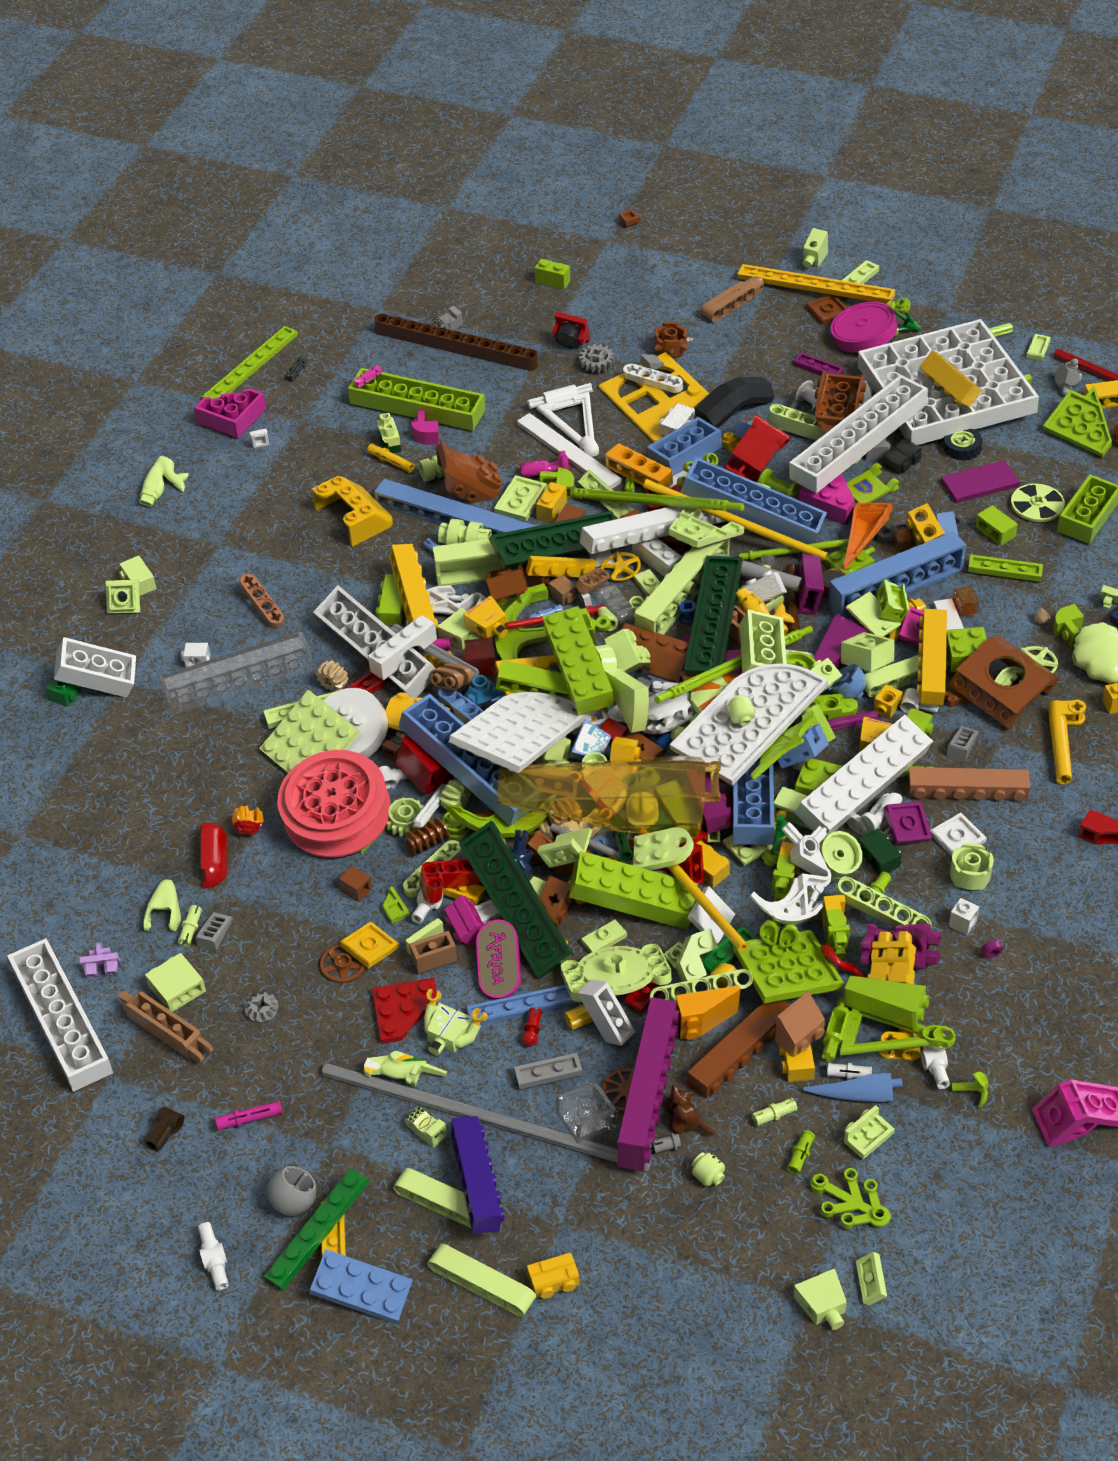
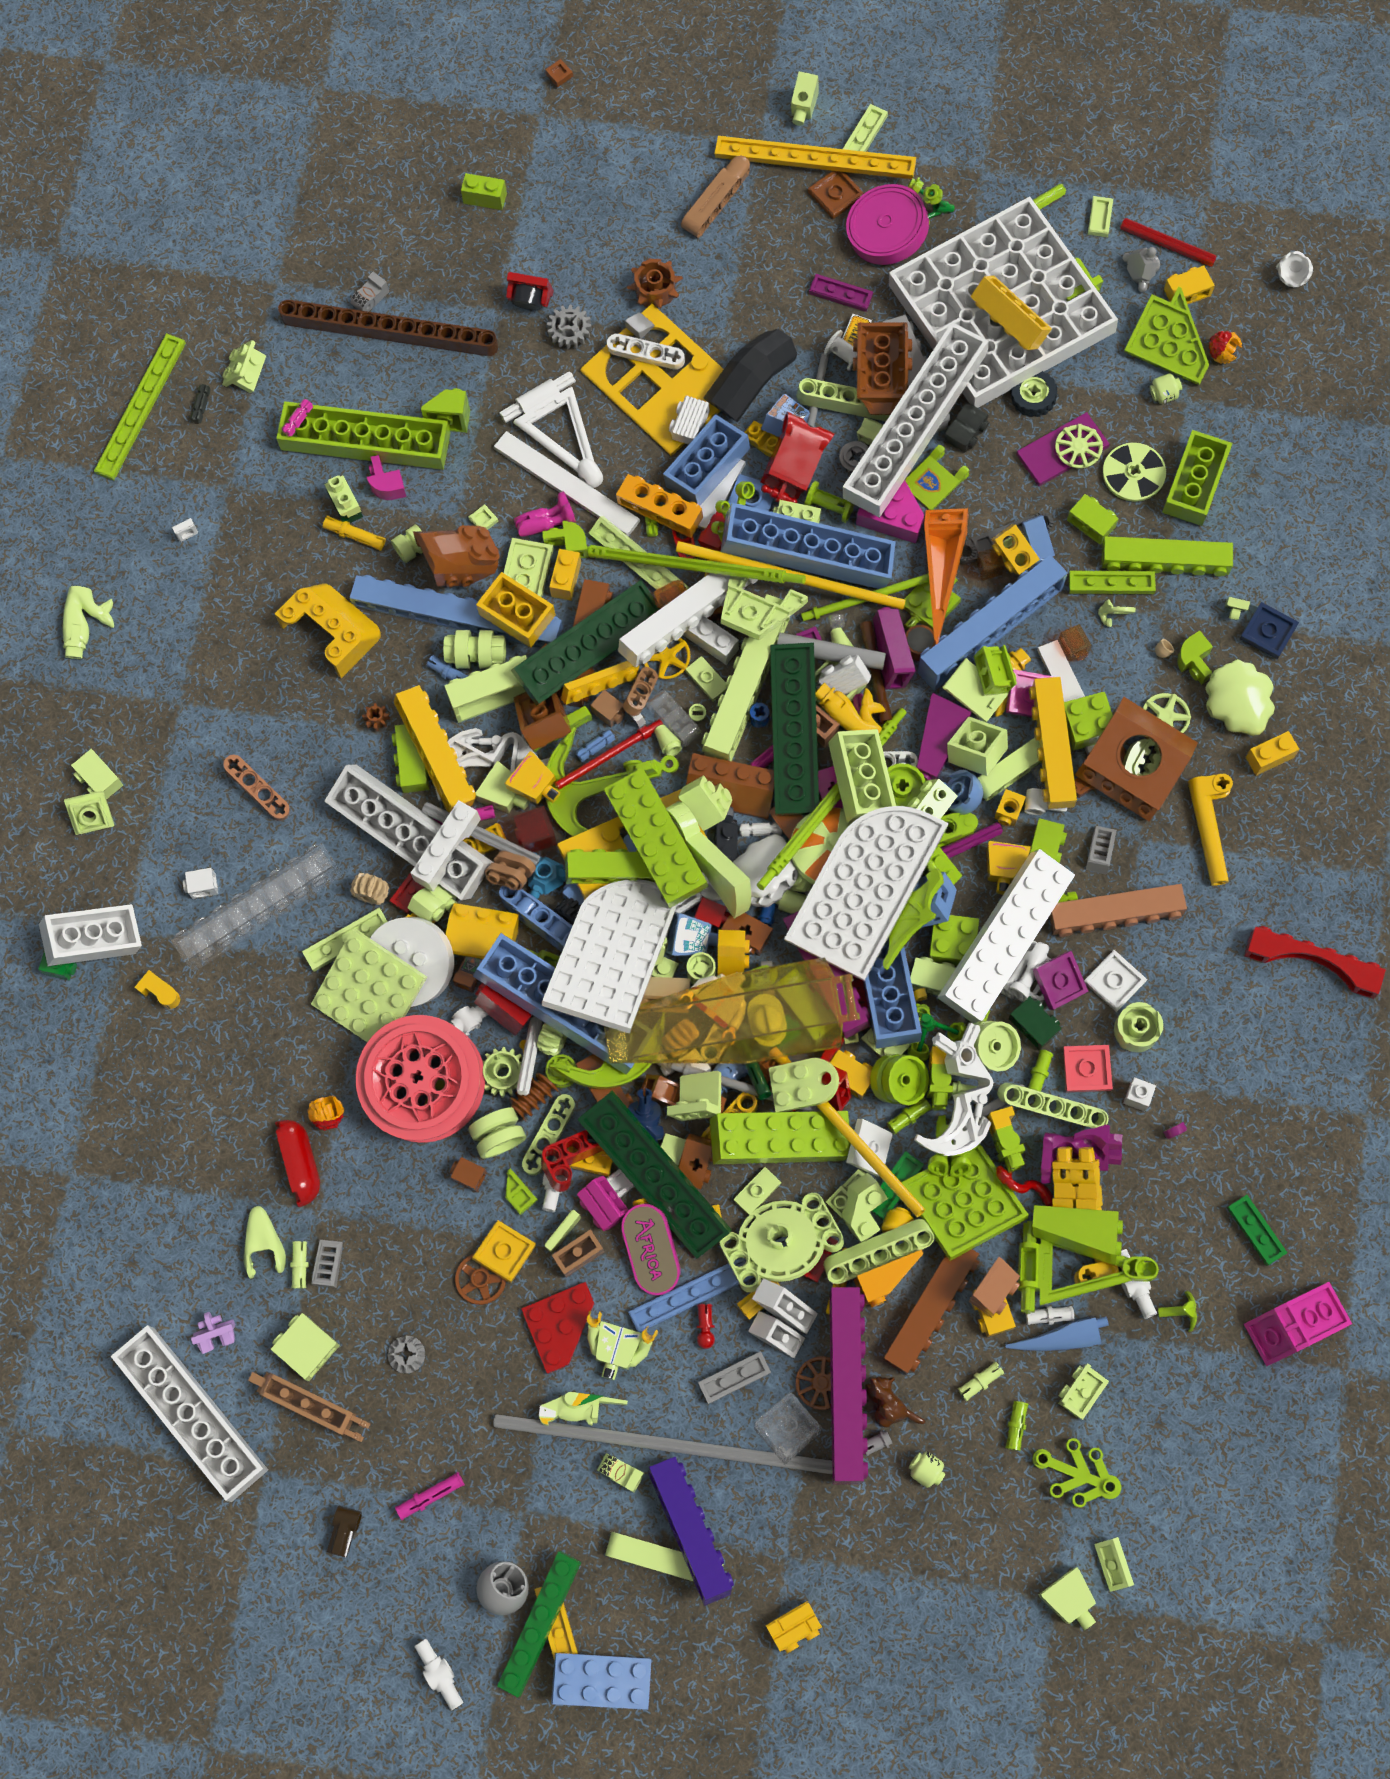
camera: 10 degrees left, 25 degrees up
dark pink brick [194,388,266,438] -> none
yellowish green beam [427,1244,536,1317] -> none
yellowish green head [727,695,756,726] -> none
none -> yellow leg [135,970,180,1009]
none -> yellowish green bracket [222,340,266,393]
none -> dark orange gear [362,703,390,731]
none -> yellowish green brick [408,884,457,922]
none -> lime slope [421,388,470,433]
none -> yellowish green wheel [468,1107,527,1159]
none -> yellowish green tile [469,504,498,530]
none -> yellow brick [476,572,556,648]
none -> white slope [748,1311,805,1358]
none -> lime wheel [870,1054,929,1106]
none -> lime pin [886,1097,931,1135]
none -> yellowish green wheel [1055,424,1103,468]
none -> coral plate [1063,1045,1113,1092]
none -> yellowish green piece [1098,600,1136,627]
none -> lime brick [1102,536,1233,577]
none -> yellowish green head [1150,374,1182,404]
none -> green plate [1227,1195,1288,1266]

